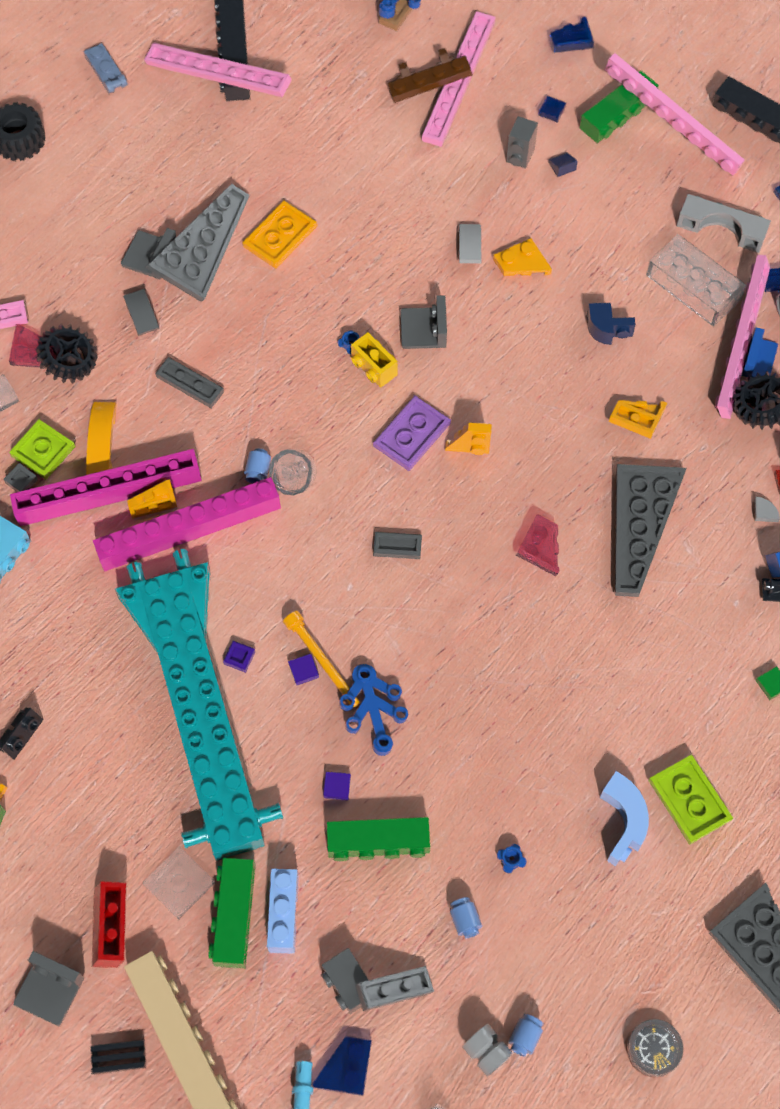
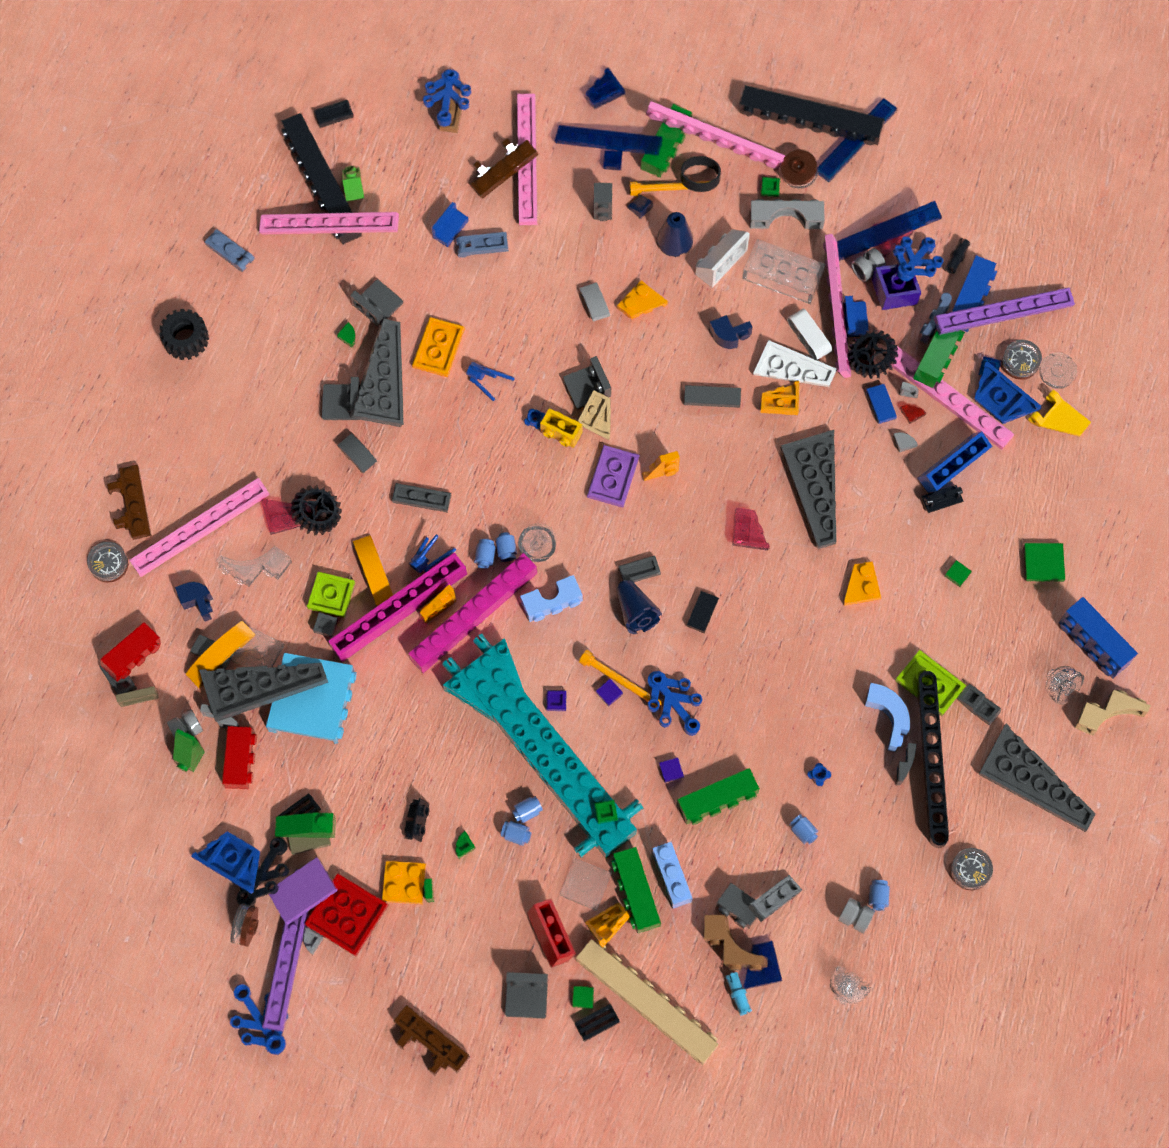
camera: 20 degrees left, 5 degrees up
none -> green tile [337,322,356,348]
none -> bright green slope [342,166,364,201]
none -> dark grey bracket [350,279,403,327]
none -> blue plant [409,534,456,573]
none -> blue panel [432,202,469,247]
none -> sand blue plate [456,232,508,258]
none -> green tile [456,831,476,858]
none -> blue plant [467,362,515,401]
none -> medium blue brick [474,539,496,569]
none -> medium blue brick [501,821,532,846]
none -> medium blue brick [512,796,543,823]
none -> light blue arch [520,575,583,622]
none -> clear blue tile [555,125,663,156]
none -> green tile [573,986,594,1009]
none -> tan wing [578,390,611,440]
none -> light orange wing [585,902,630,947]
none -> green tile [595,800,618,824]
none -> dark blue cone [616,580,662,634]
none -> light orange piece [629,181,710,196]
none -> dark blue cone [657,212,693,257]
none -> black tyre [681,156,721,192]
none -> dark grey tile [684,385,741,408]
none -> black tile [687,591,719,634]
none -> white slope [696,229,750,288]
none -> medium nougat arch [704,915,767,971]
none -> white wing [753,340,837,387]
none -> green tile [761,177,780,197]
none -> copper piece [781,150,818,189]
none -> white beam [787,309,832,360]
none -> light orange wing [844,561,881,606]
none -> blue tile [866,384,897,424]
none -> dark grey slope [896,743,916,786]
none -> black beam [917,671,949,848]
none -> dark grey slope [957,684,1001,726]

